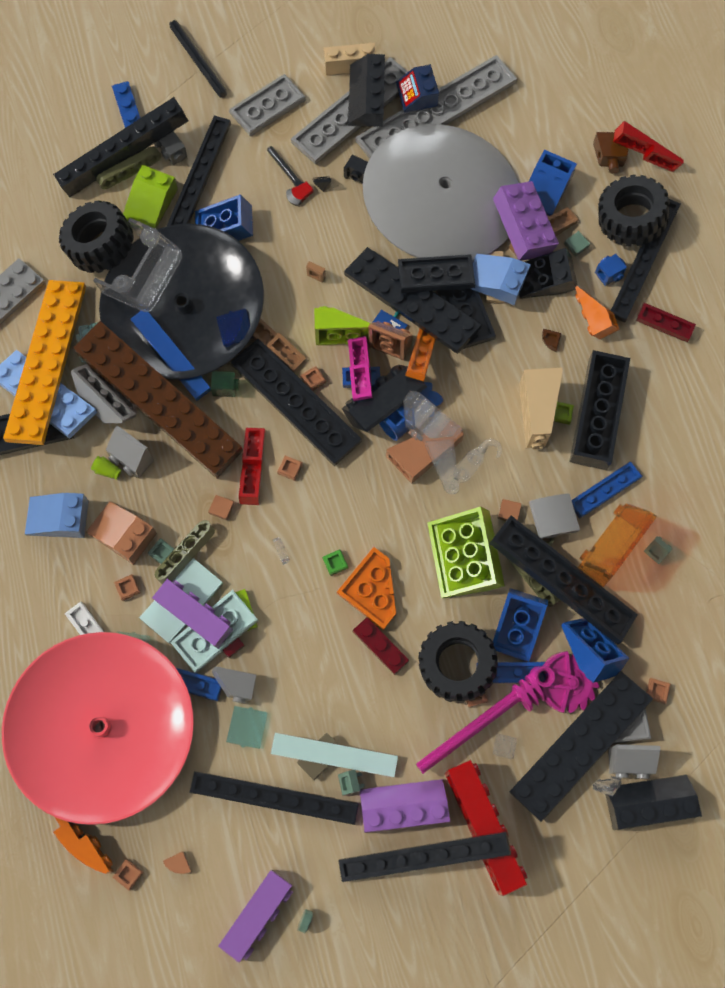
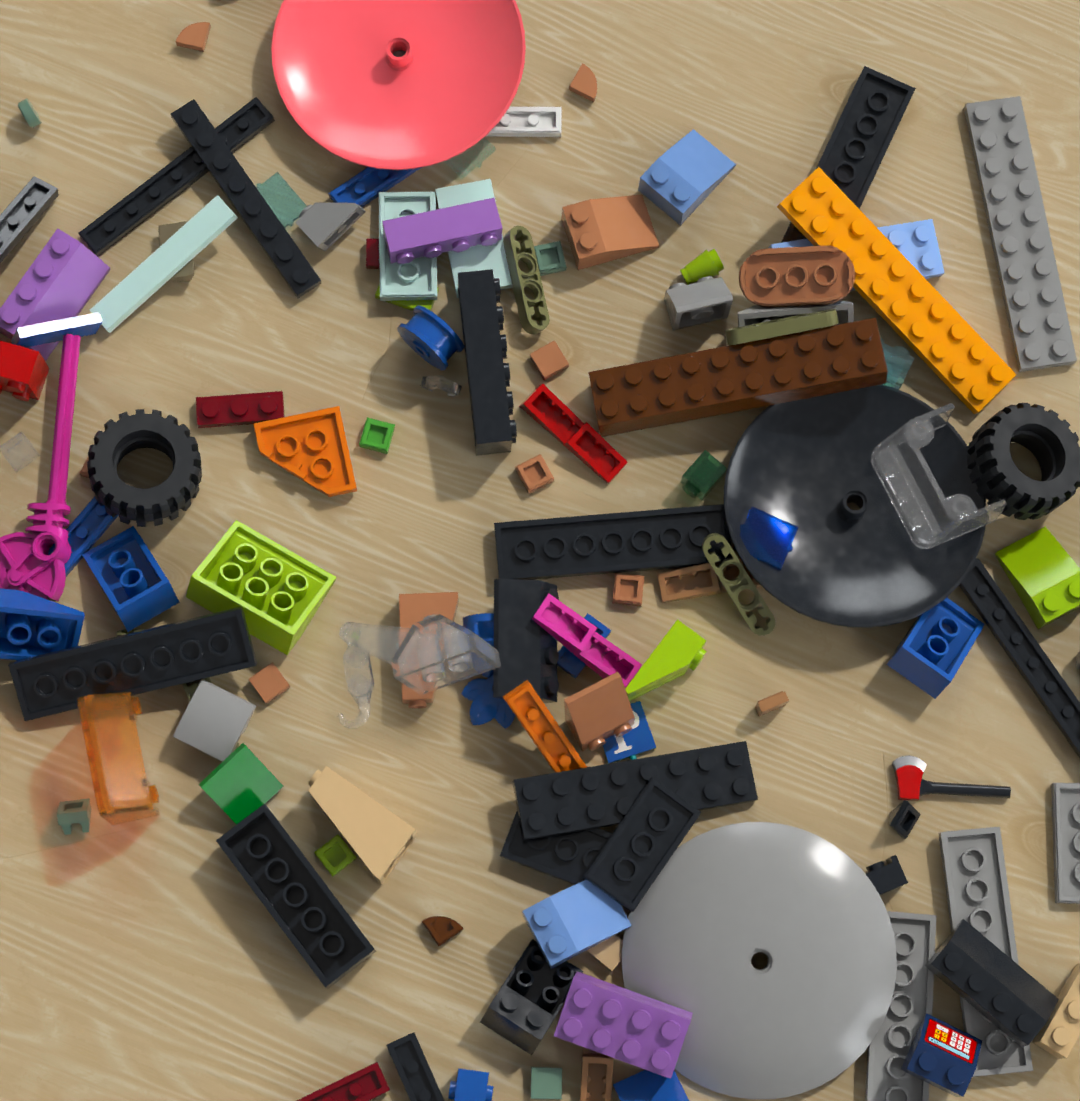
camera: 125 degrees right, 5 degrees up
nougat tile [114,574,141,601] -> none
blue tile [131,308,212,401] -> none
medium lavender brick [218,870,293,962] -> none
sand green tile [338,770,365,796] -> none
blue tile [572,461,642,519] -> none
orange slope [575,286,620,339] -> none
none -> tile [11,313,103,348]
none -> black plate [170,99,322,298]
none -> green tile [198,743,284,825]
none -> blue wheel [397,305,465,371]
none -> black brick [458,269,517,456]
none -> nougat tile [569,63,597,102]
none -> olive beam [702,533,775,635]
none -> olive beam [725,309,839,345]
none -> nougat tile [739,246,855,307]

